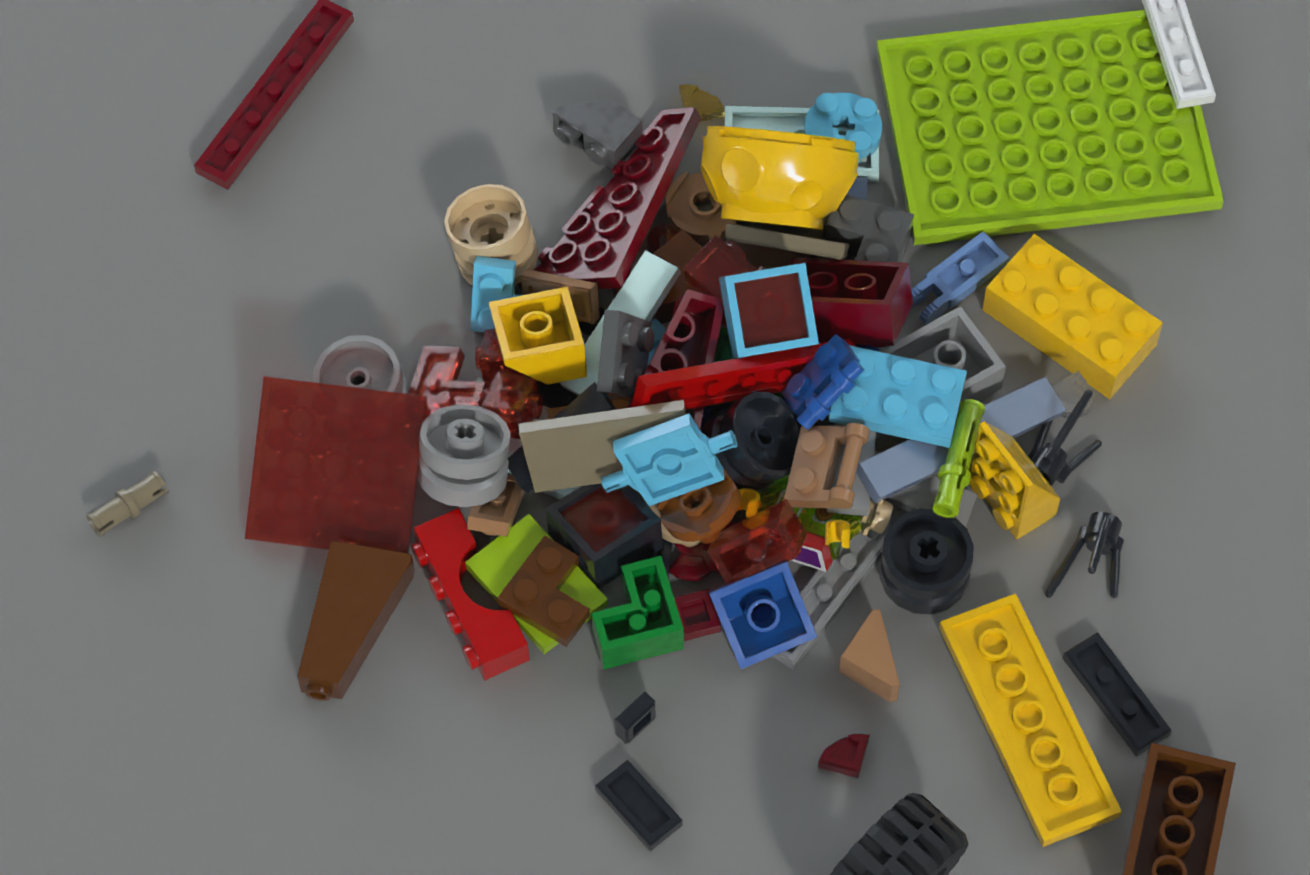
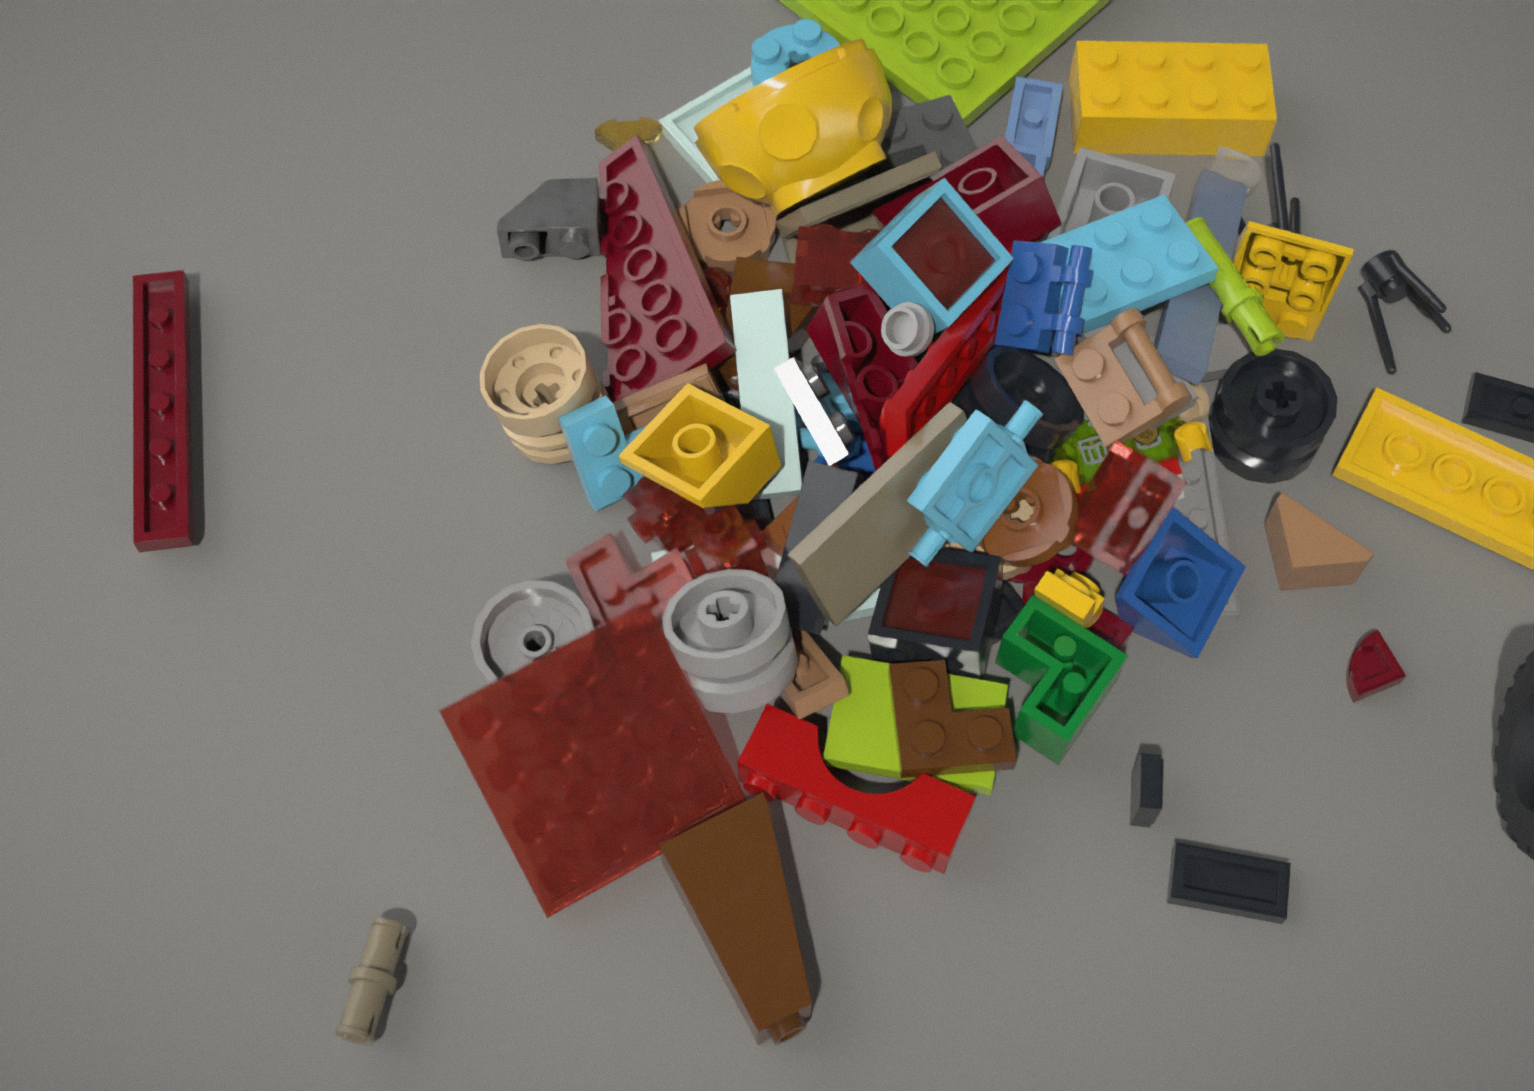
camera: 40 degrees left, 0 degrees up
none -> light grey plate [881,302,934,357]
none -> yellow slope [1035,569,1105,628]

